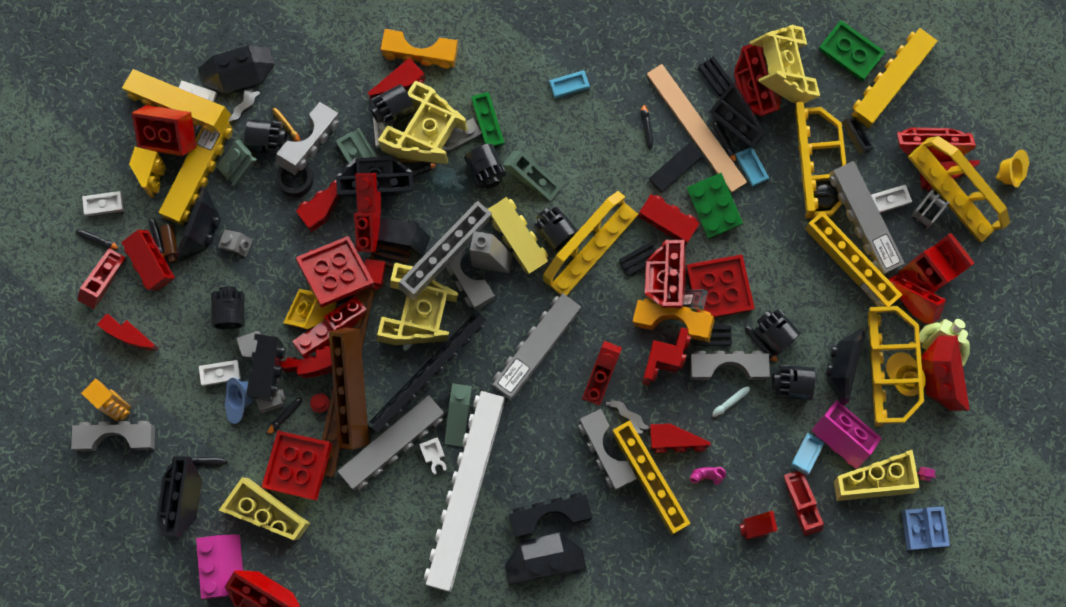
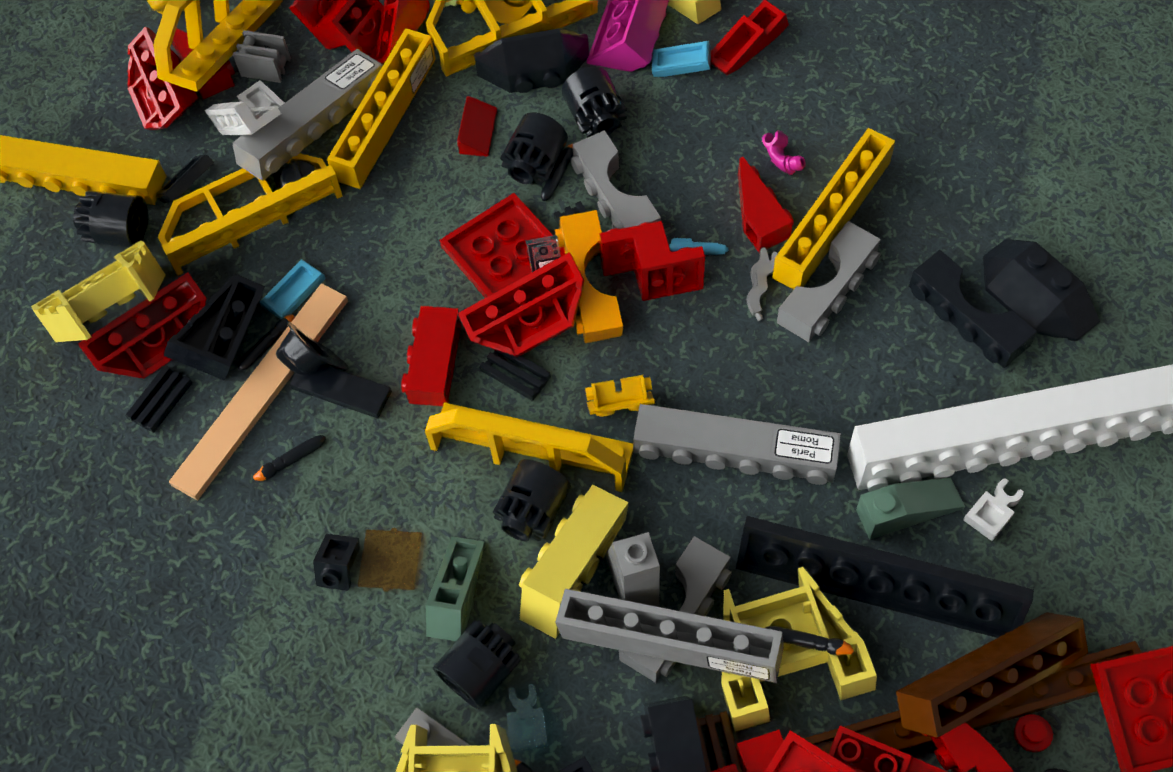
camera: 110 degrees left, 15 degrees down
light grey brick [338,395,445,491] -> none
green plate [471,92,505,148] -> none
medium azure tile [549,70,590,99] -> none
red slope [582,341,622,405] -> none
green plate [687,172,744,239] -> none
light aqua piece [712,386,750,417] -> none
red slope [739,511,778,540] -> none
green plate [818,20,885,82] -> none
none -> black gear [73,191,149,247]
none -> white fence [205,101,282,135]
none -> black piece [276,322,349,375]
none -> black bracket [313,534,360,591]
none -> clear orange piece [358,528,422,592]
none -> red slope [457,96,497,156]
none -> yellow hinge [585,375,655,417]
none -> medium azure piece [669,238,729,255]
none -> black piece [765,626,854,655]

